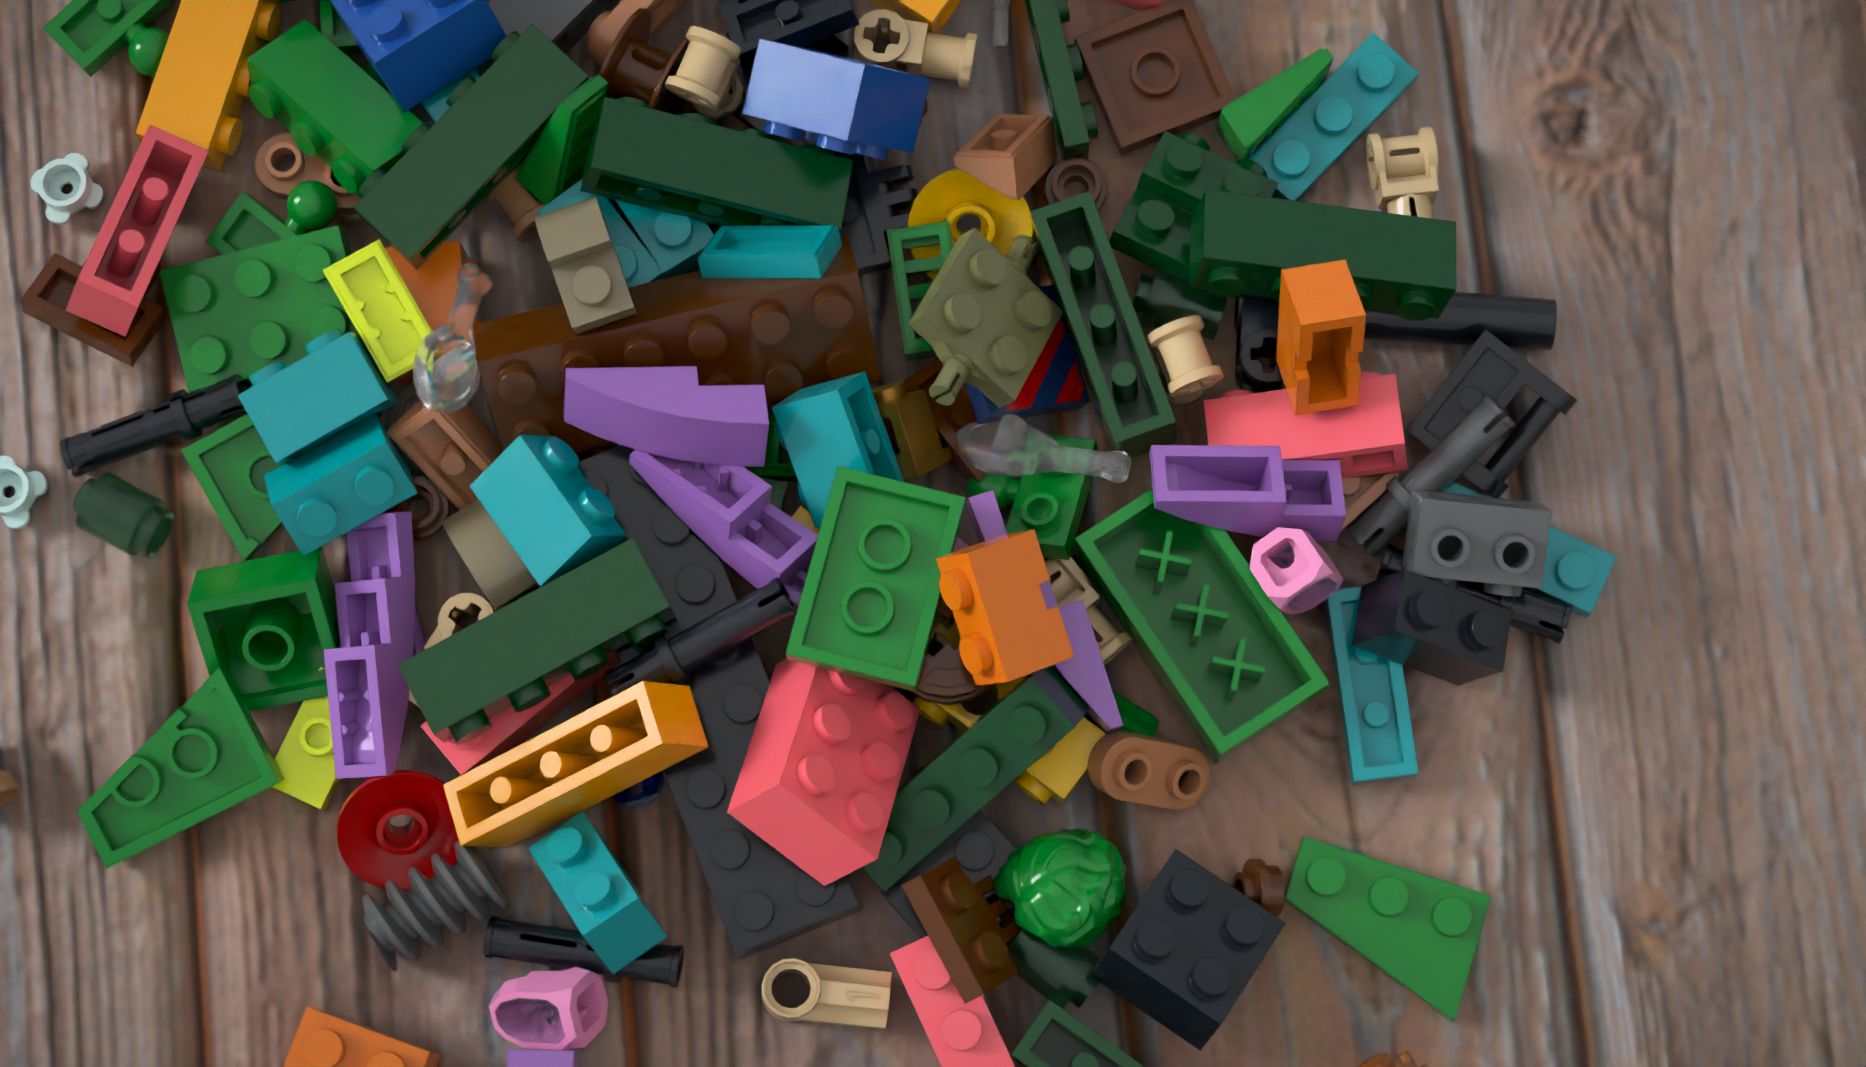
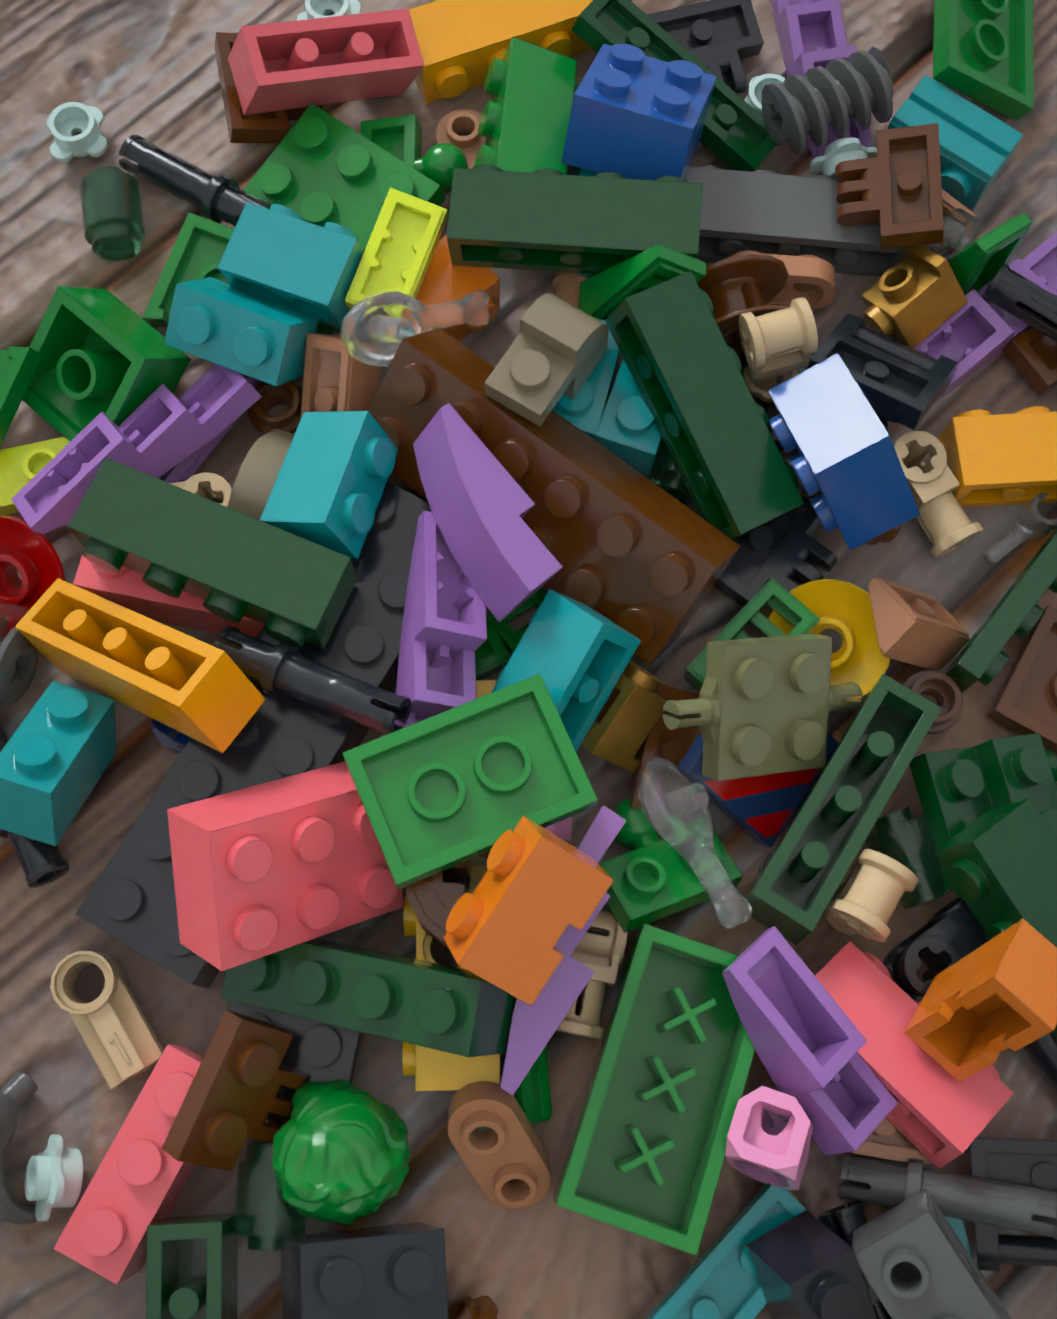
camera: 45 degrees right, 5 degrees down
teal tile [698,225,842,279] -> none

